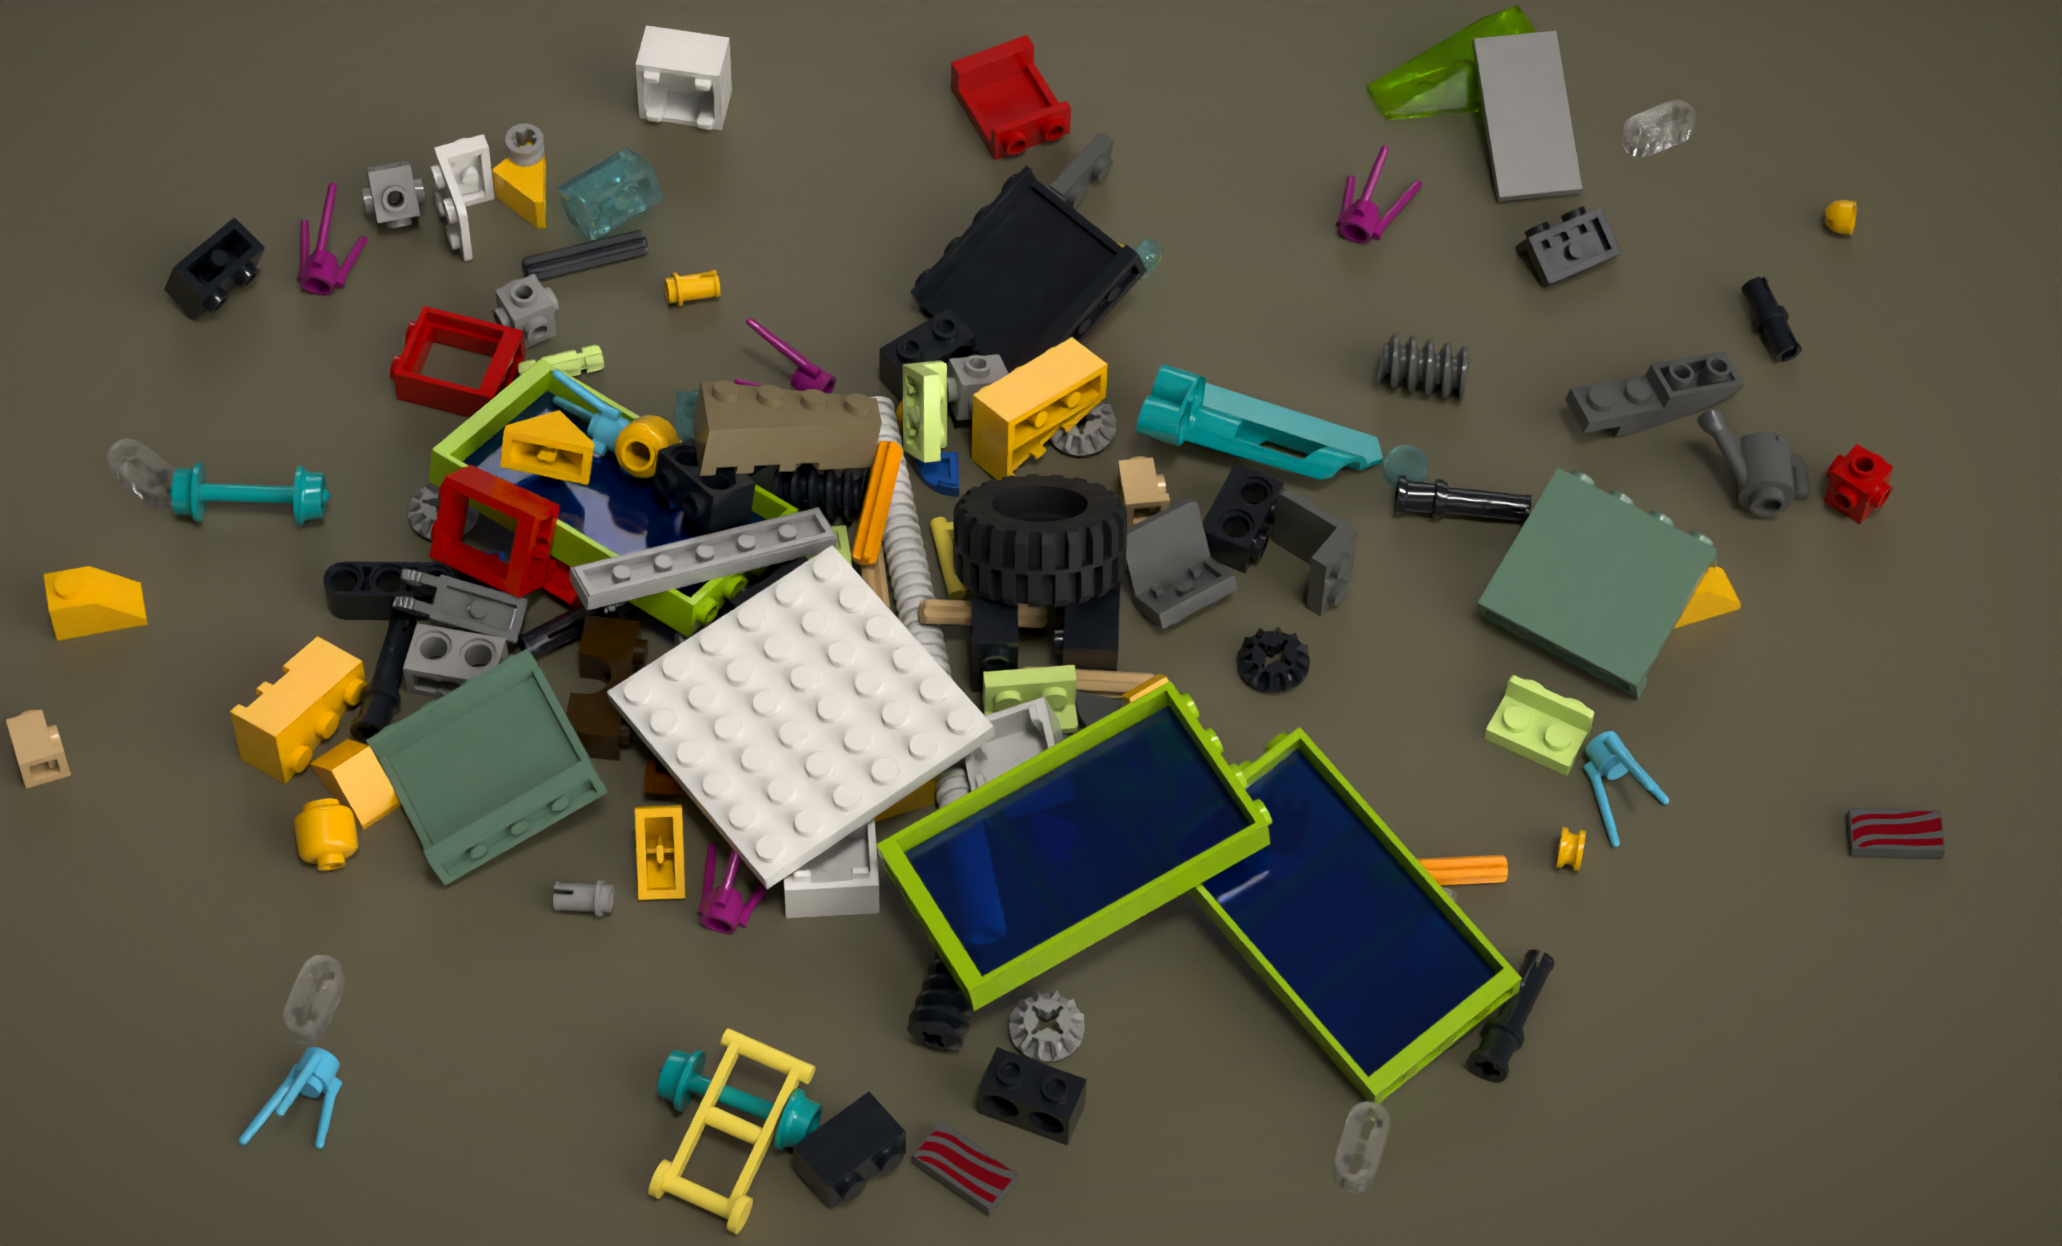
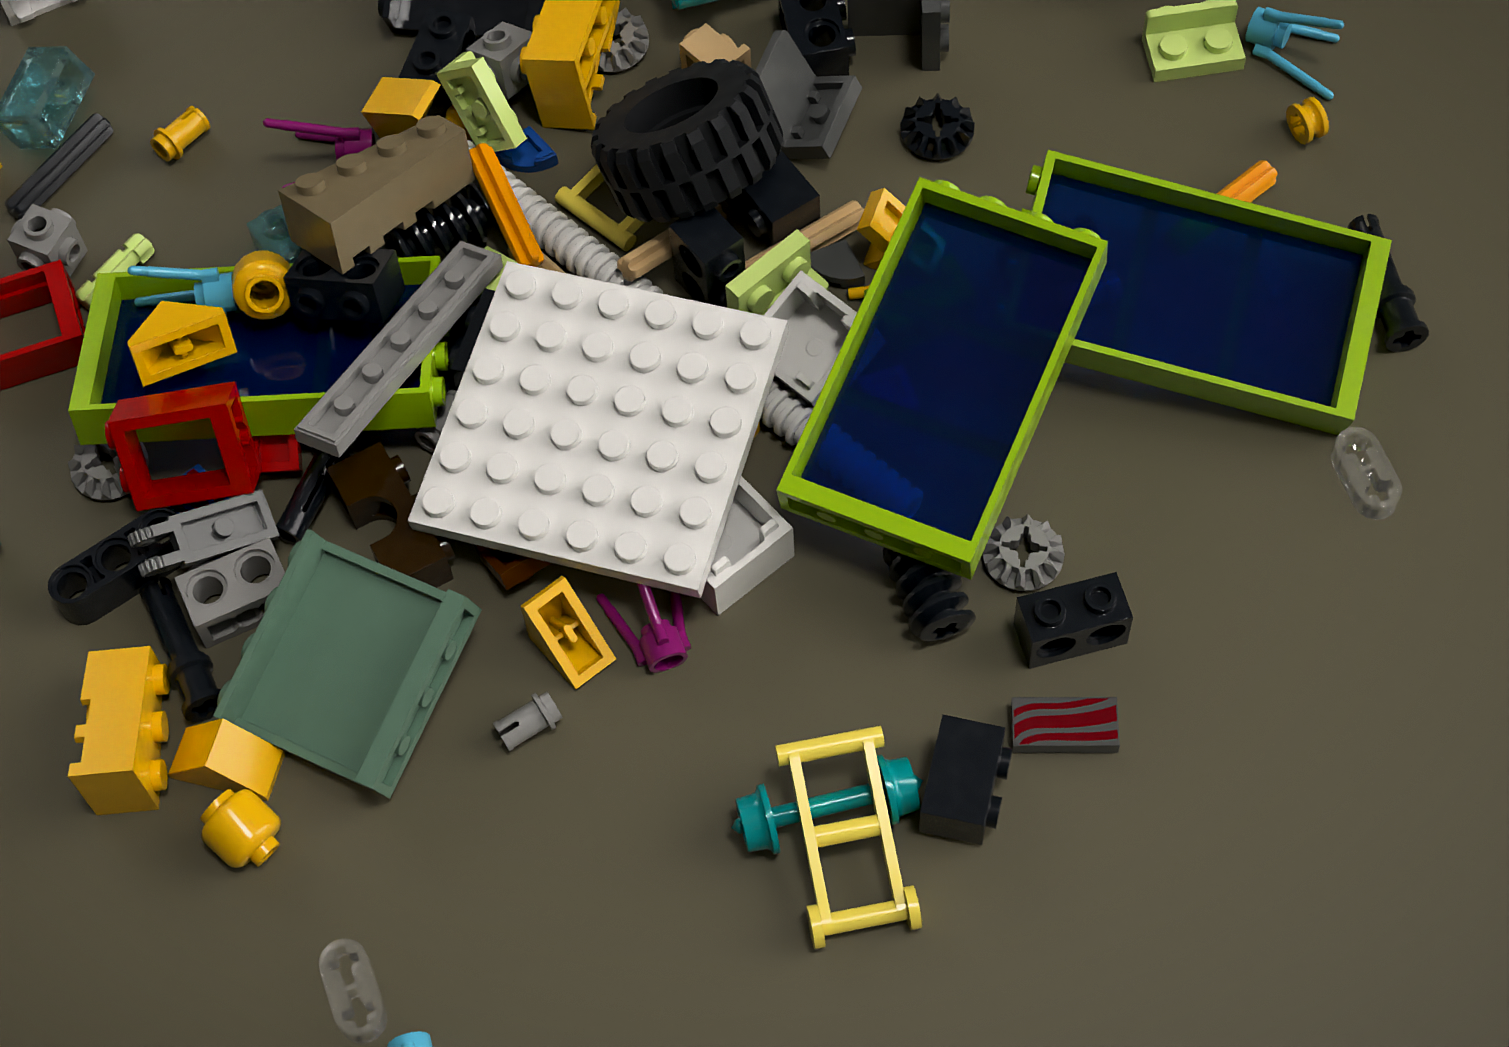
camera: 30 degrees left, 5 degrees up
none -> yellow slope [361,77,441,138]

